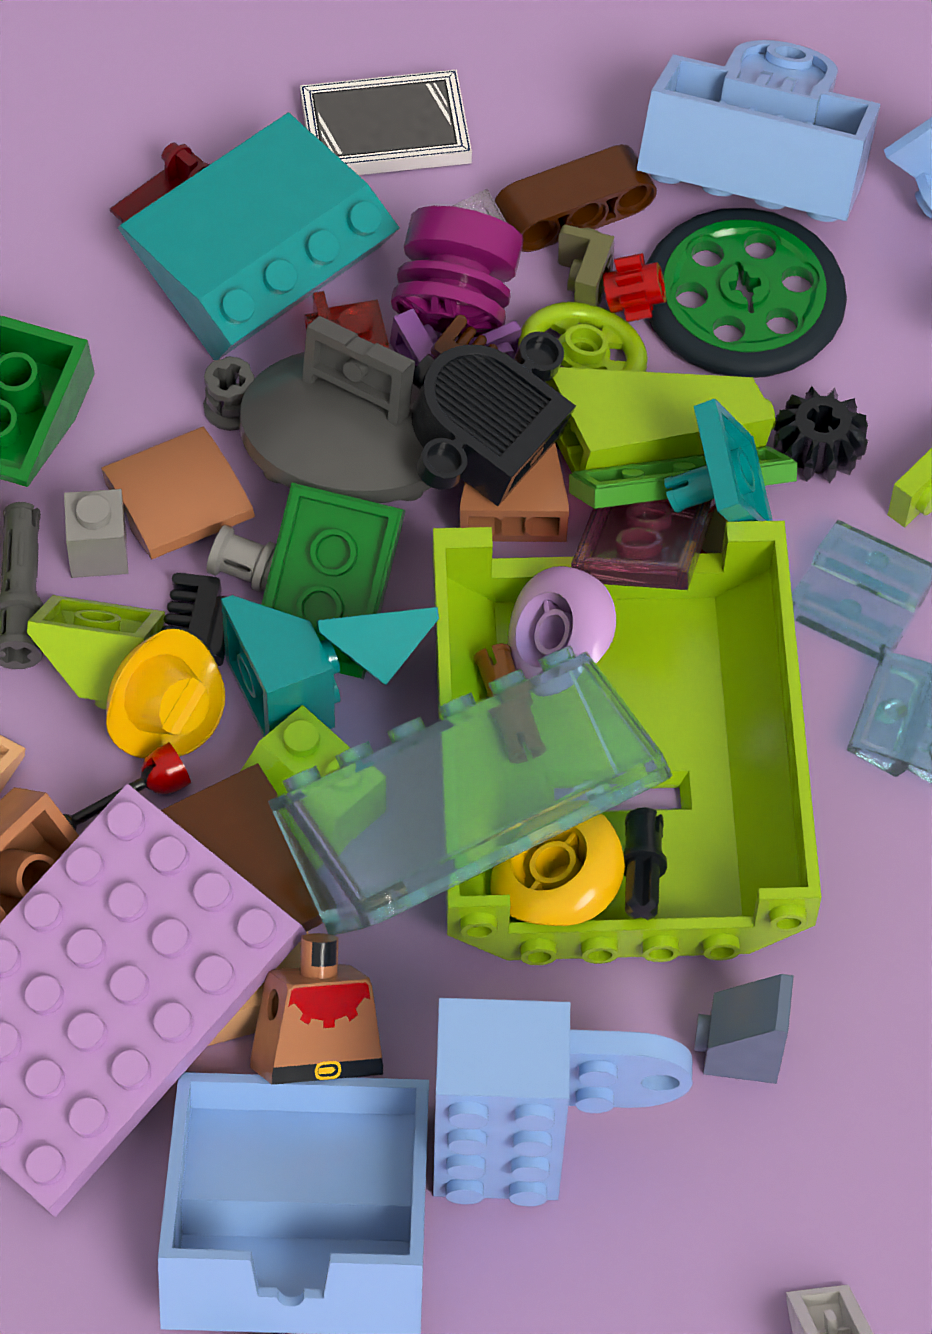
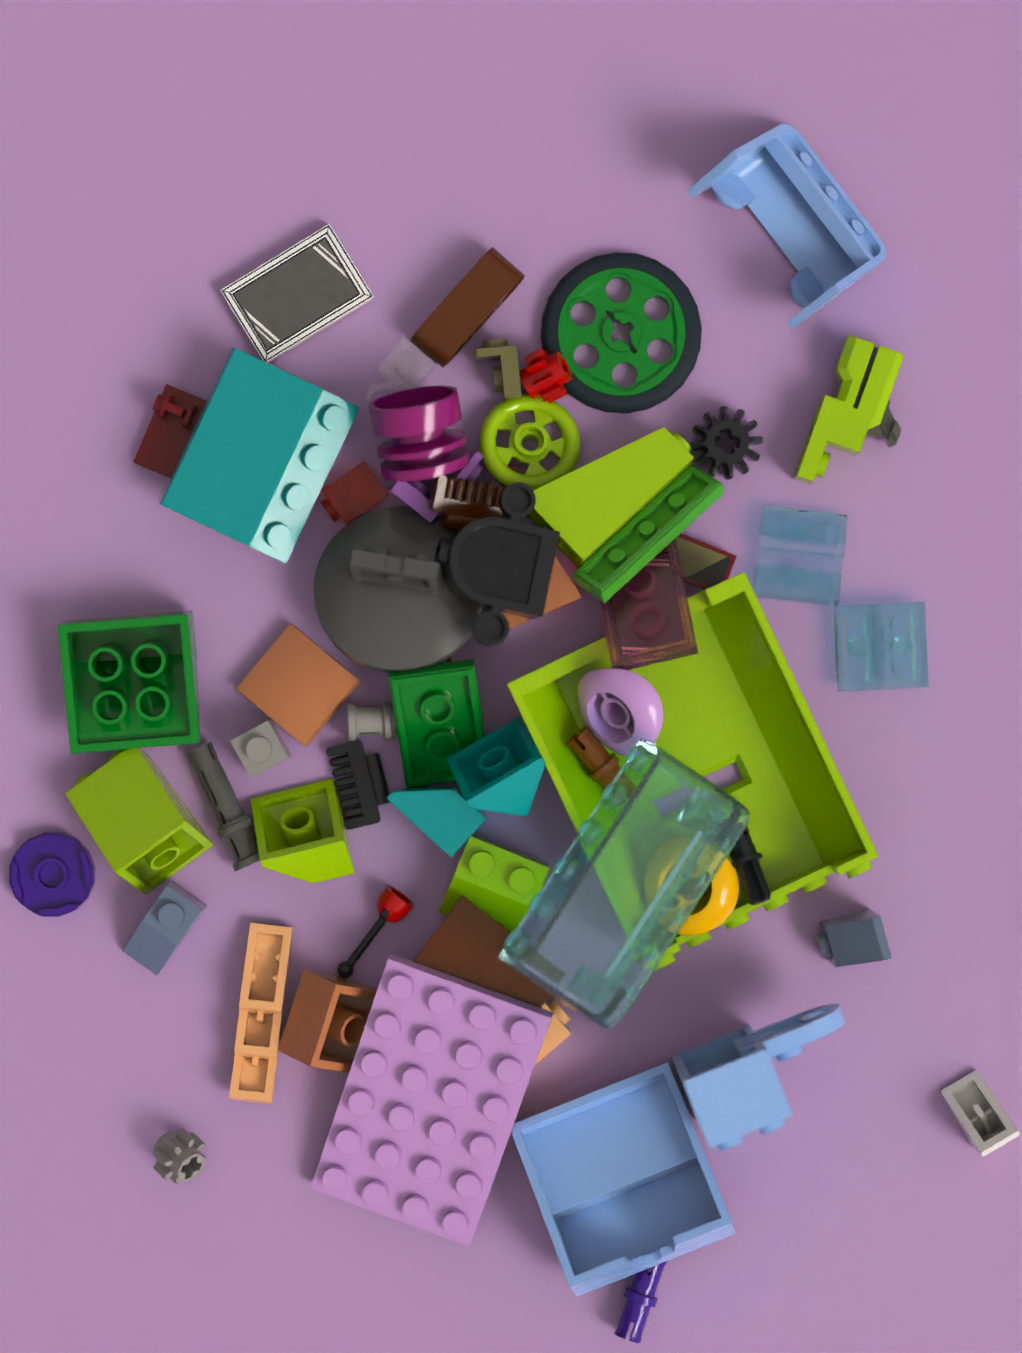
camera: 25 degrees left, 30 degrees up
yellow hat [106,629,225,759] -> none
dark grey bush [203,356,254,431] -> none
nougat torso [250,933,383,1085] -> none
light blue brick [637,40,881,222] -> none
teal tile [664,399,773,522] -> none

